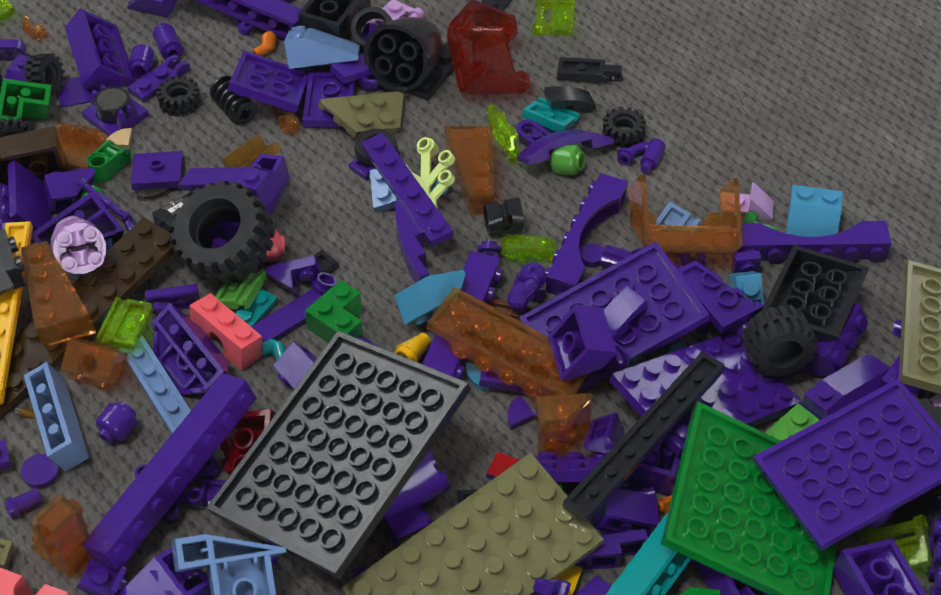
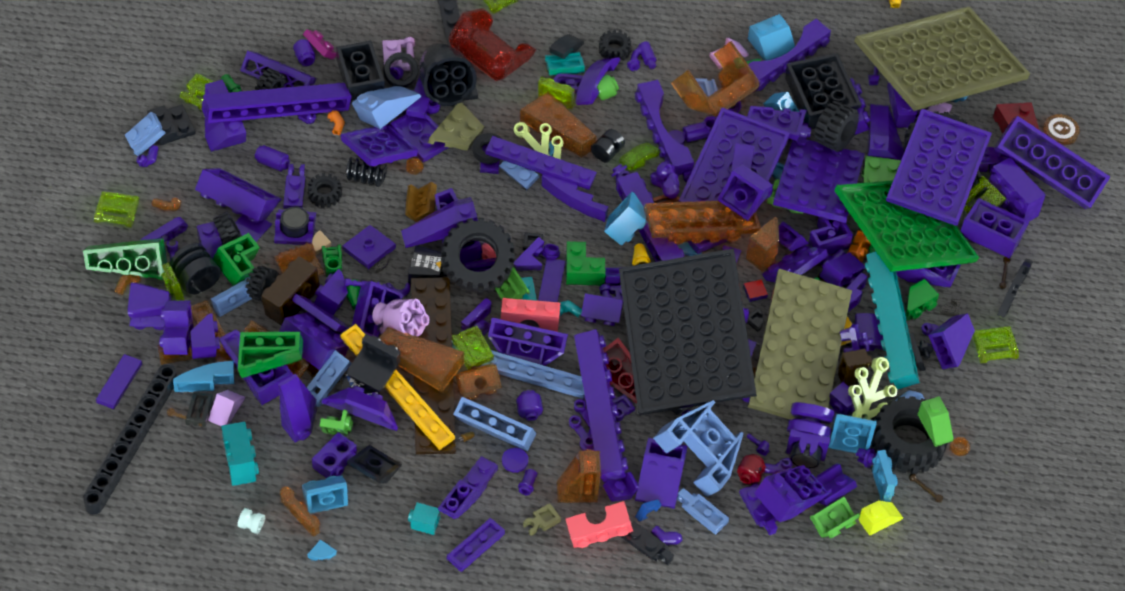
camera: 45 degrees left, 5 degrees up
dark purple brick [128,44,154,78] -> none
black hinge [557,57,622,82] -> none
black plate [563,351,725,524] -> none
dark purple plate [731,250,761,274] -> none

